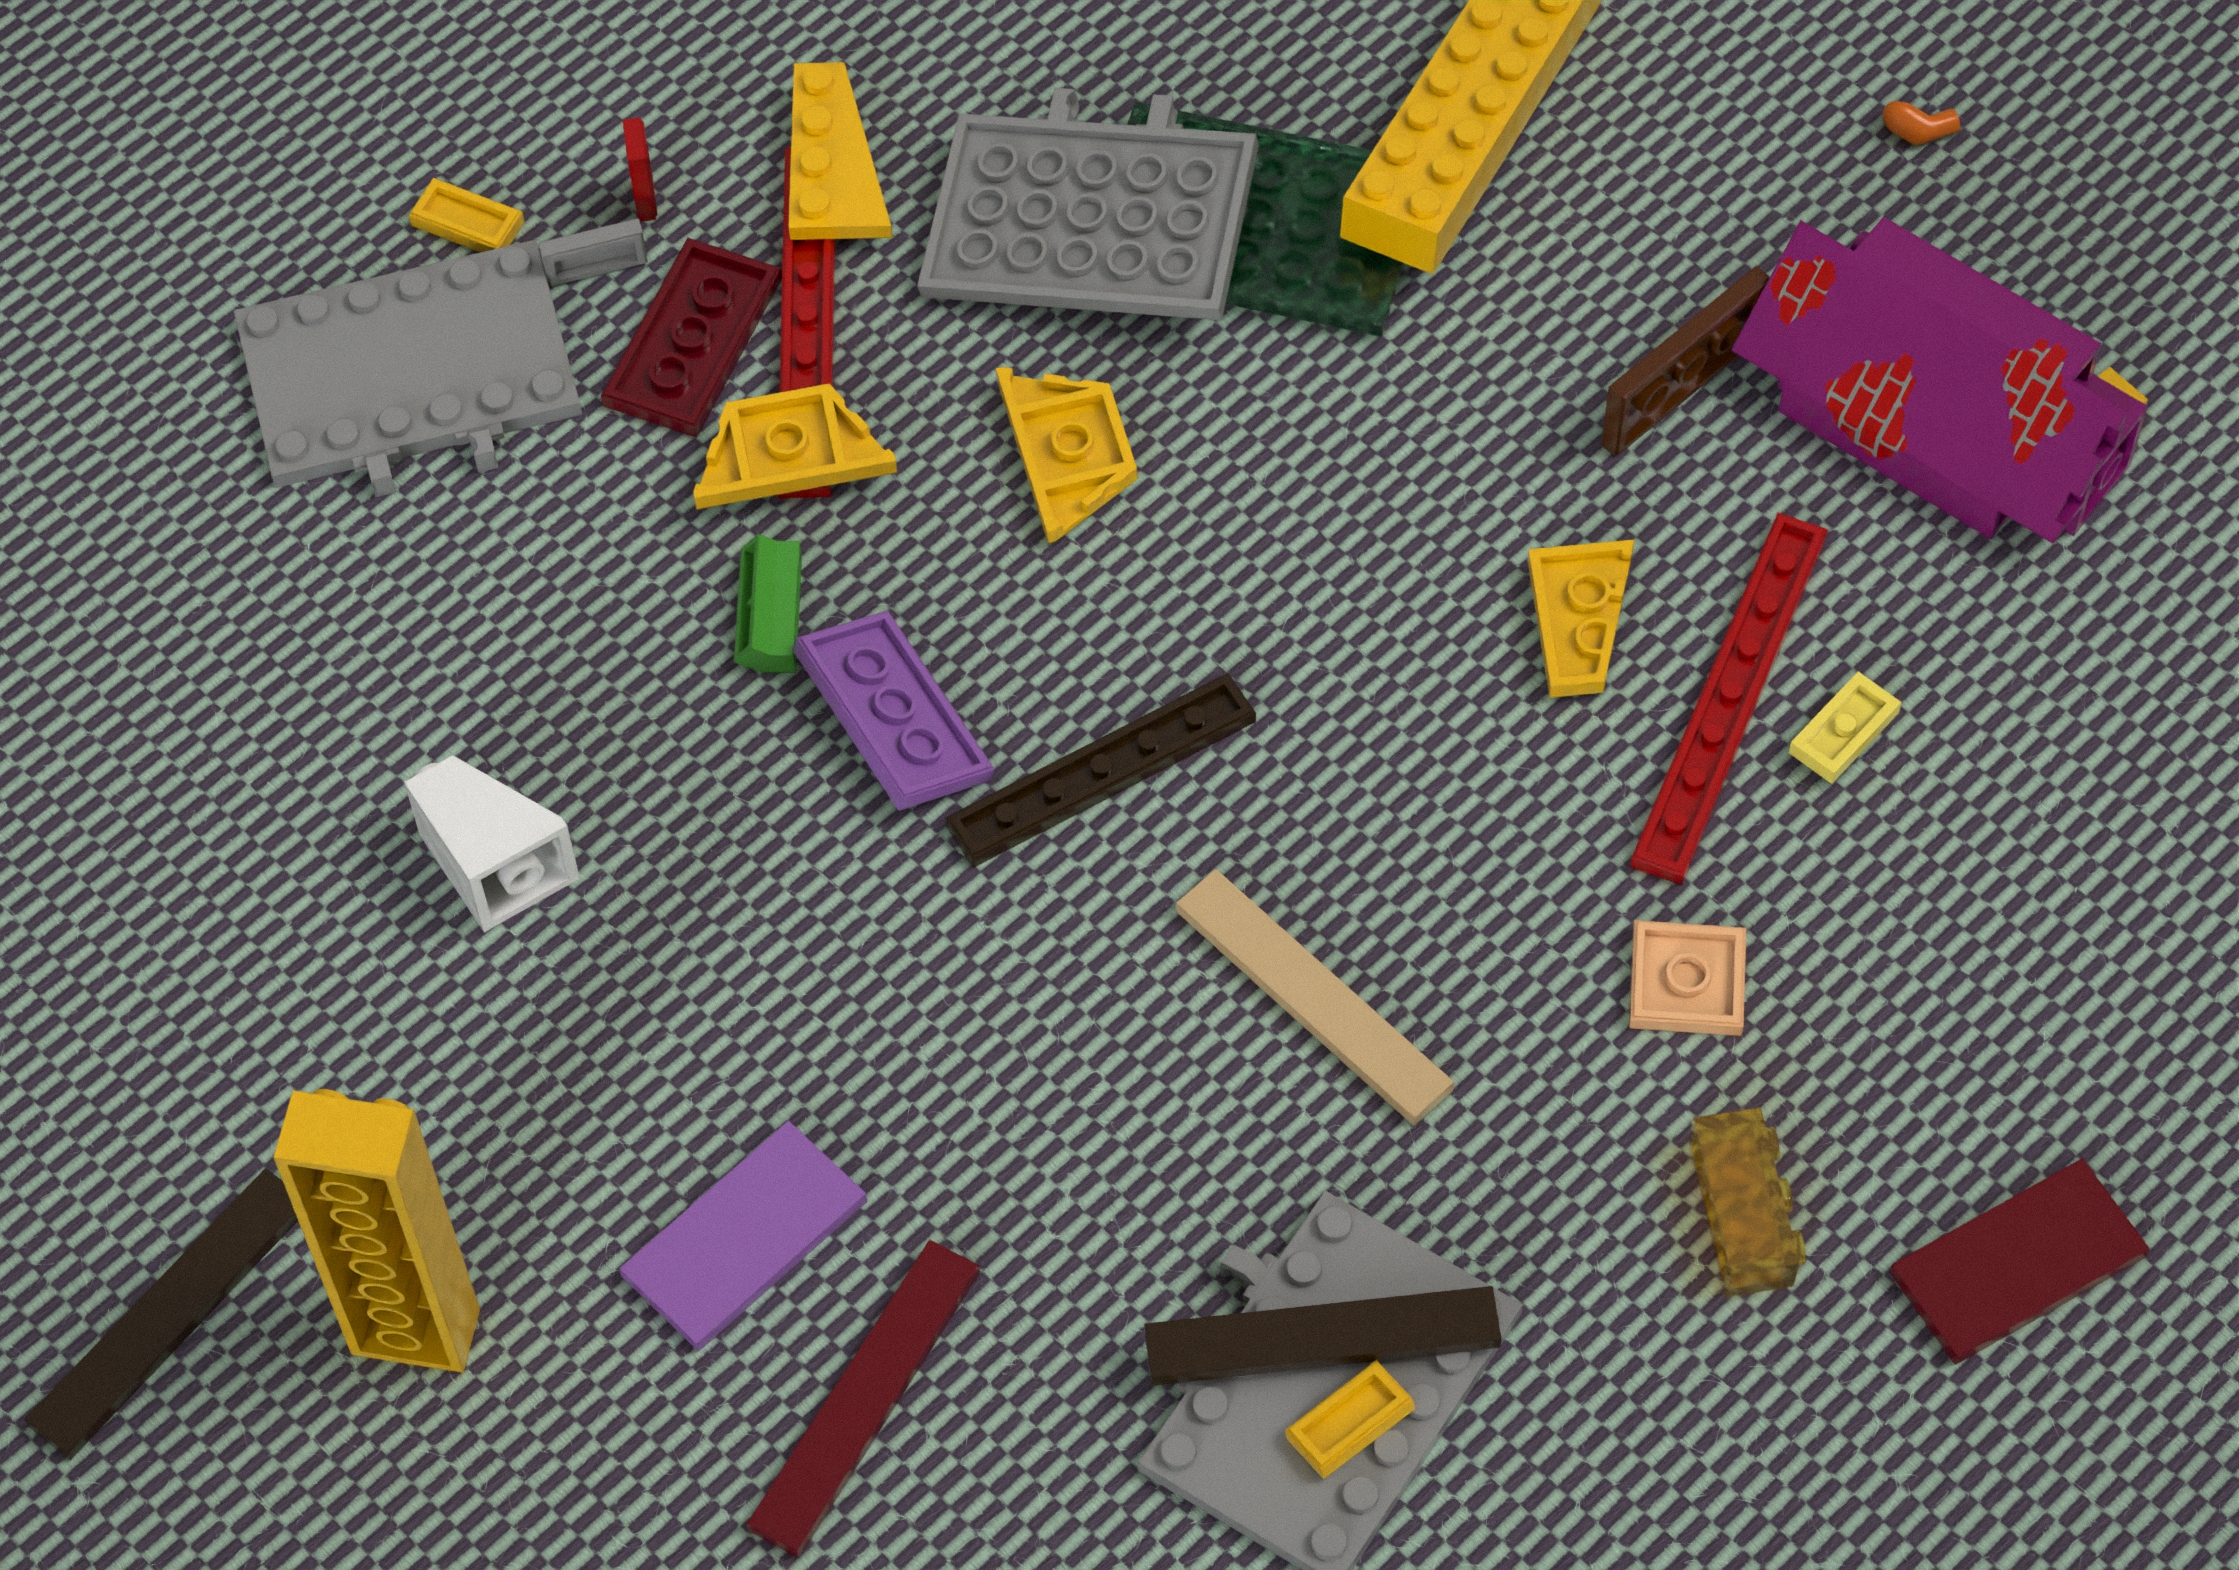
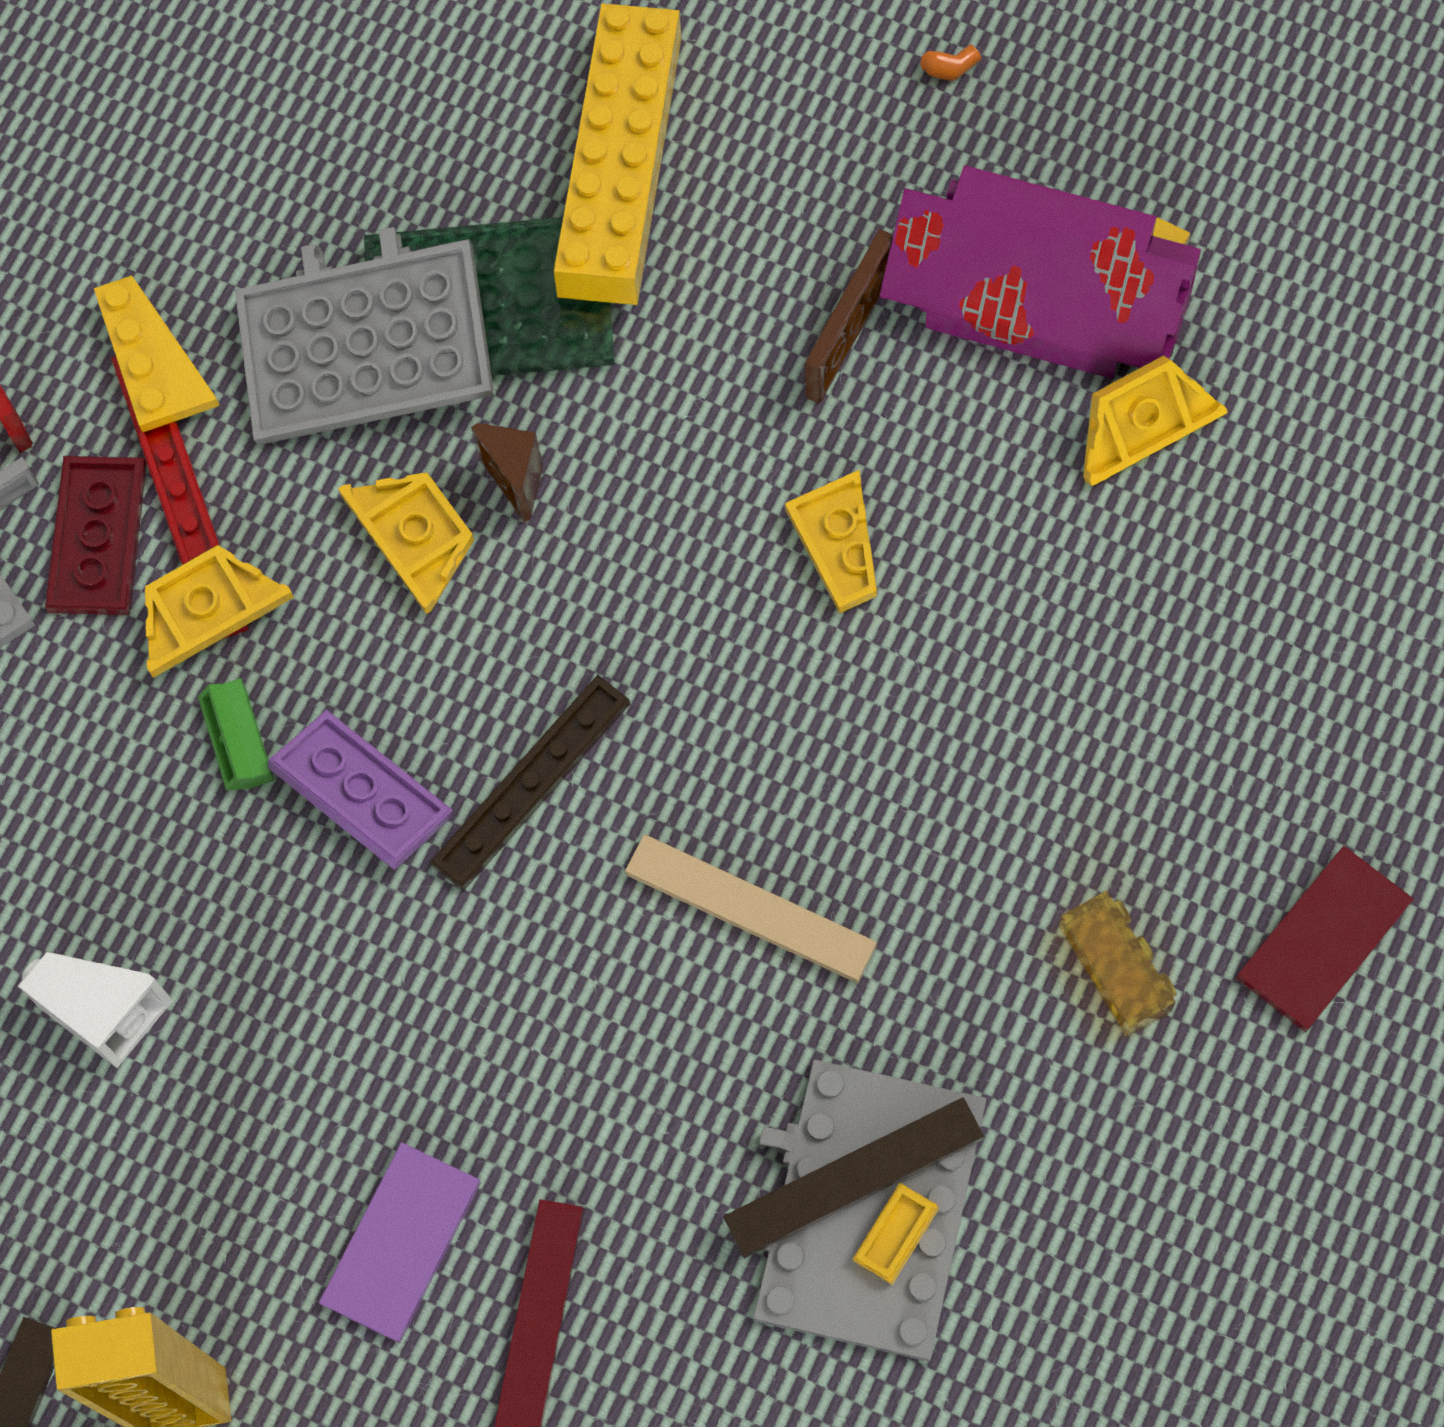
camera: 15 degrees left, 10 degrees up
light nougat tile [1629,920,1746,1036] -> none
red tile [1630,512,1828,885] -> none
light yellow plate [1789,671,1901,784] -> none
none -> reddish brown slope [471,423,543,523]
none -> yellow wing [1083,356,1228,486]

